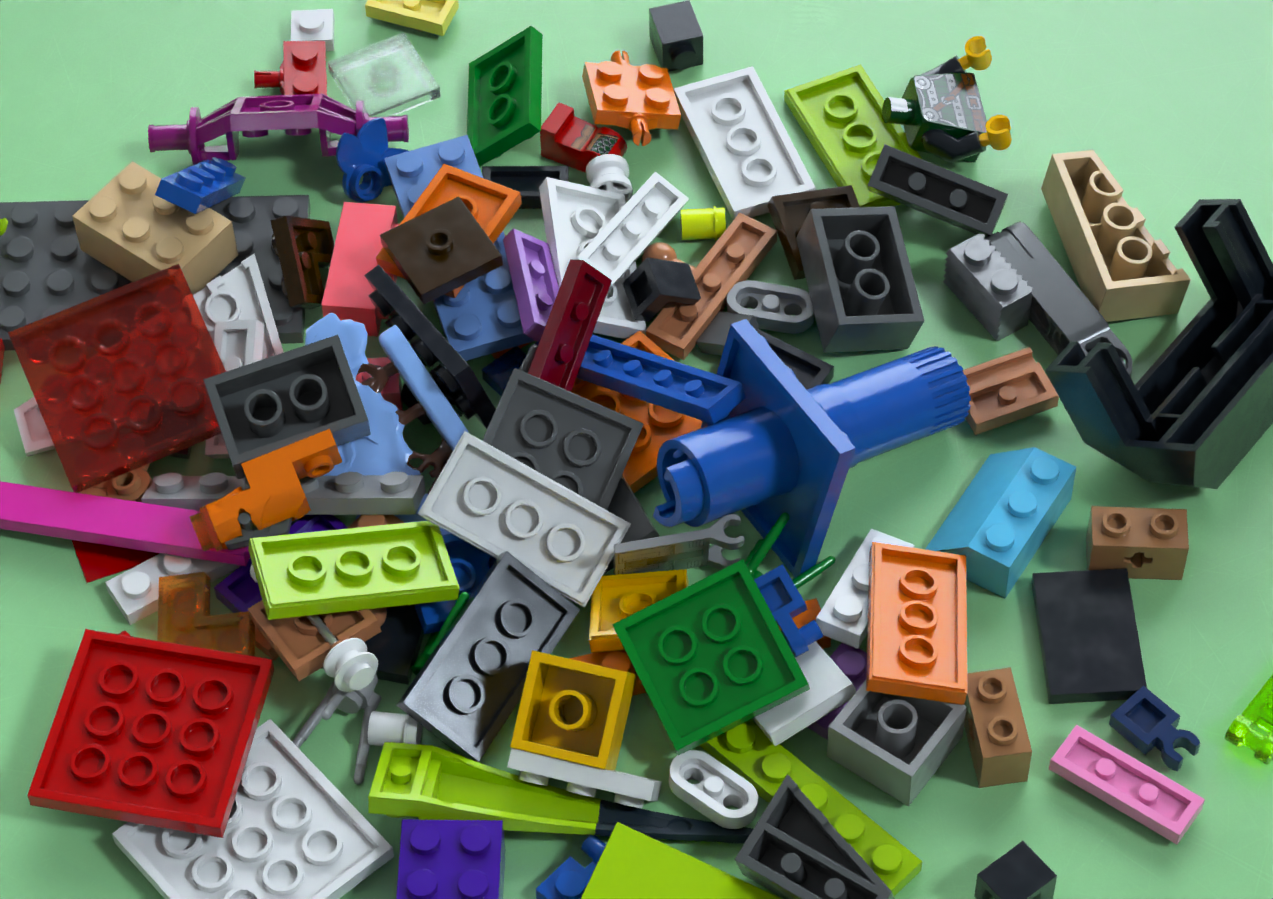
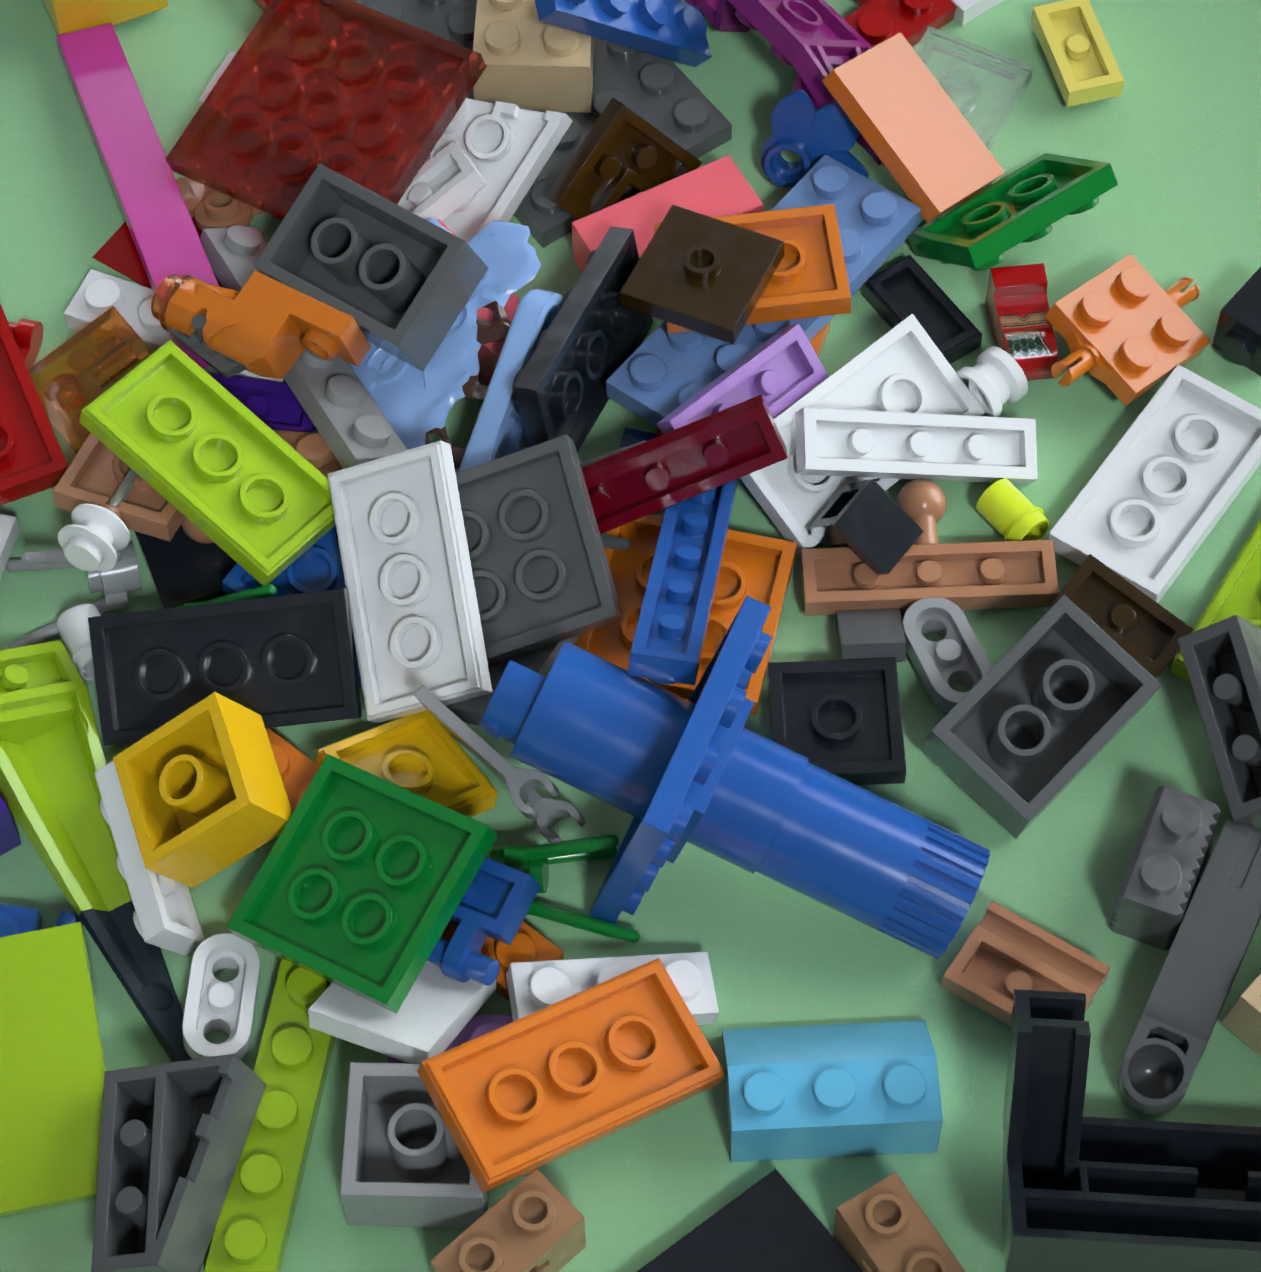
camera: 55 degrees right, 5 degrees up
none -> tile [822,32,1005,223]

